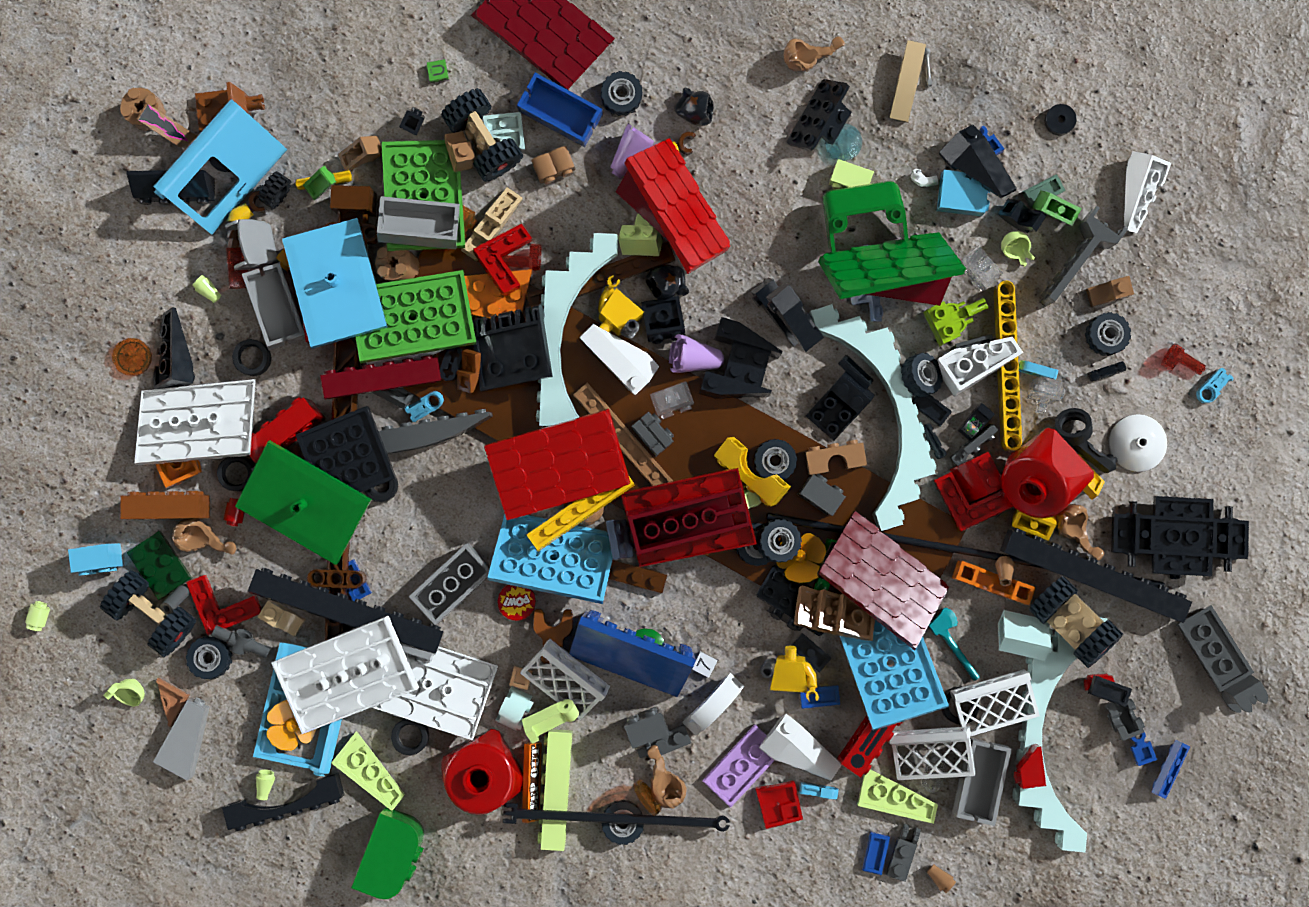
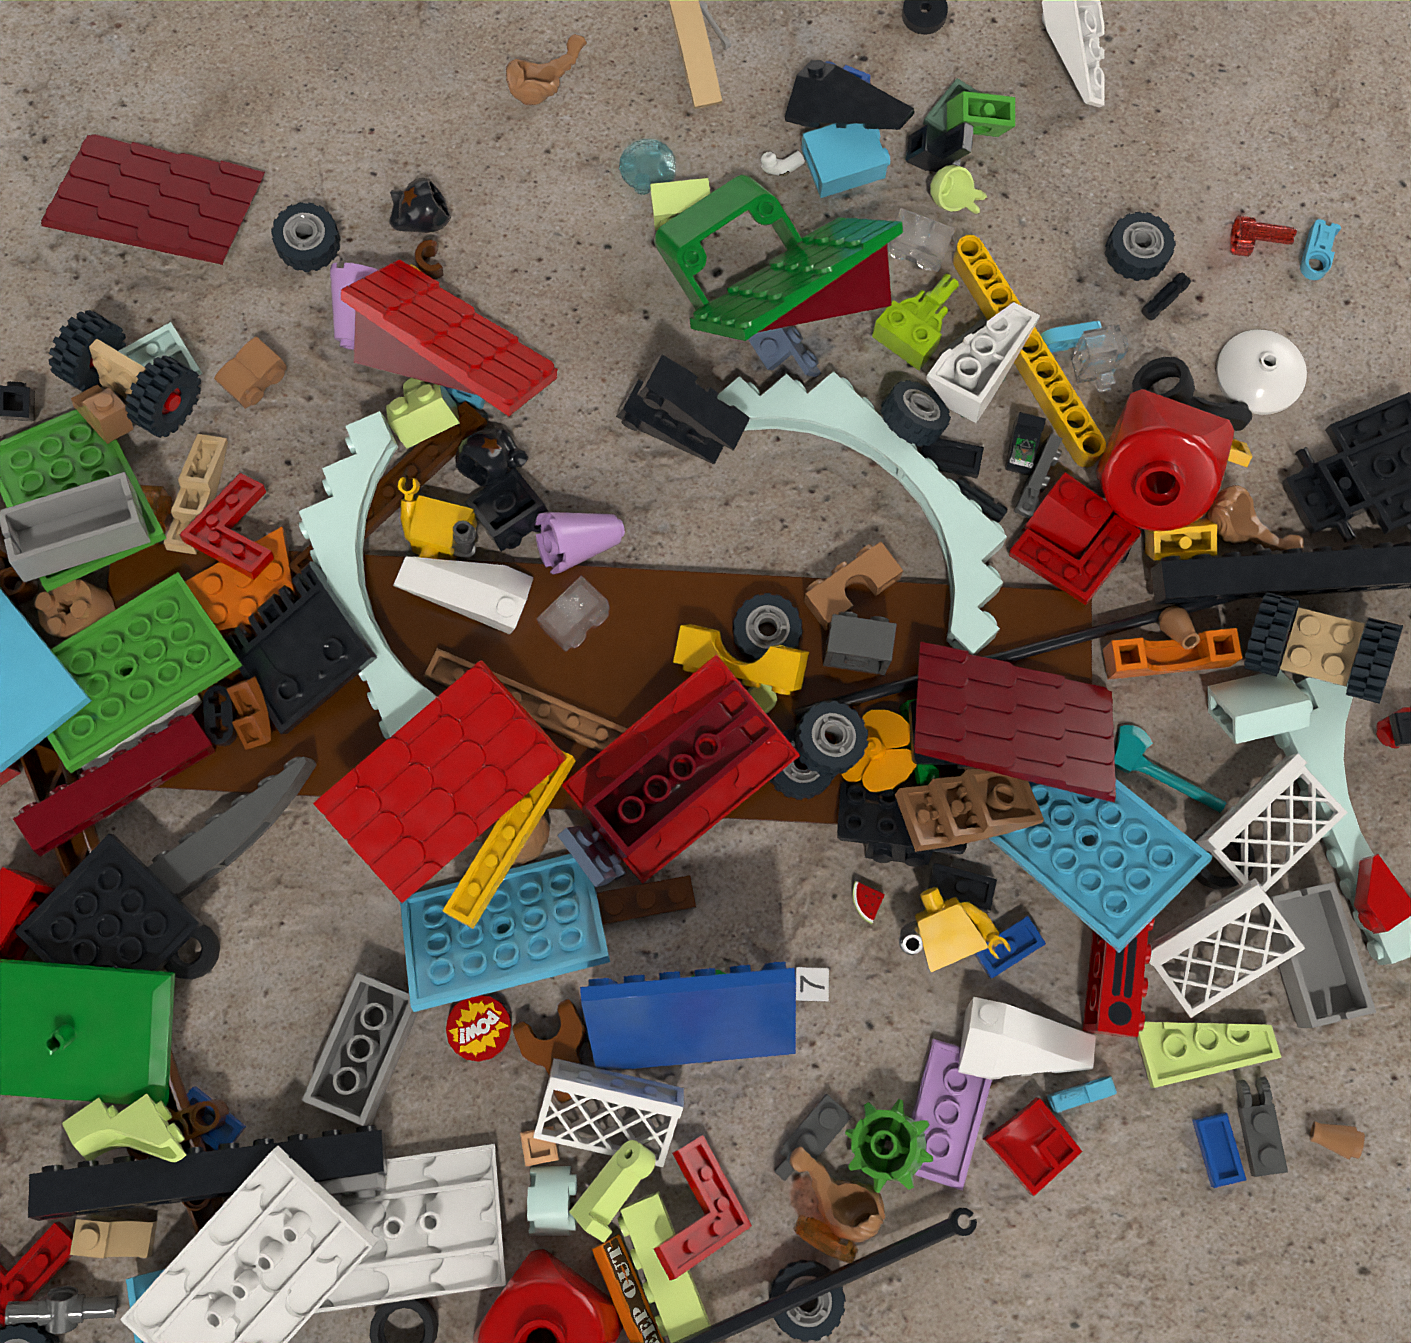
camera: 25 degrees left, 10 degrees down
dark grey plate [371,388,414,409] -> none
medium azure piece [405,391,444,422] -> none
bright green tile [427,59,449,83] -> none
clear red piece [502,244,542,271] -> none
blue piece [517,72,603,148] -> none
dark grey brick [624,707,669,749] -> none
dark grey brick [631,412,674,457] -> none
white arch [682,673,744,736] -> none
black wedge [699,317,783,399] -> none
black bracket [787,79,852,151] -> none
black slope [806,371,875,441] -> none
black tile [838,355,874,390] -> none
clear beam [922,755,946,793] -> none
dark grey hinge [1040,206,1128,307] -> none
medium nougat arch [1086,276,1134,307] -> none
none -> yellowish green arch [62,1094,187,1162]
none -> plate [653,1135,752,1280]
none -> bright green brick [845,1099,933,1193]
none -> red tile [852,881,885,924]

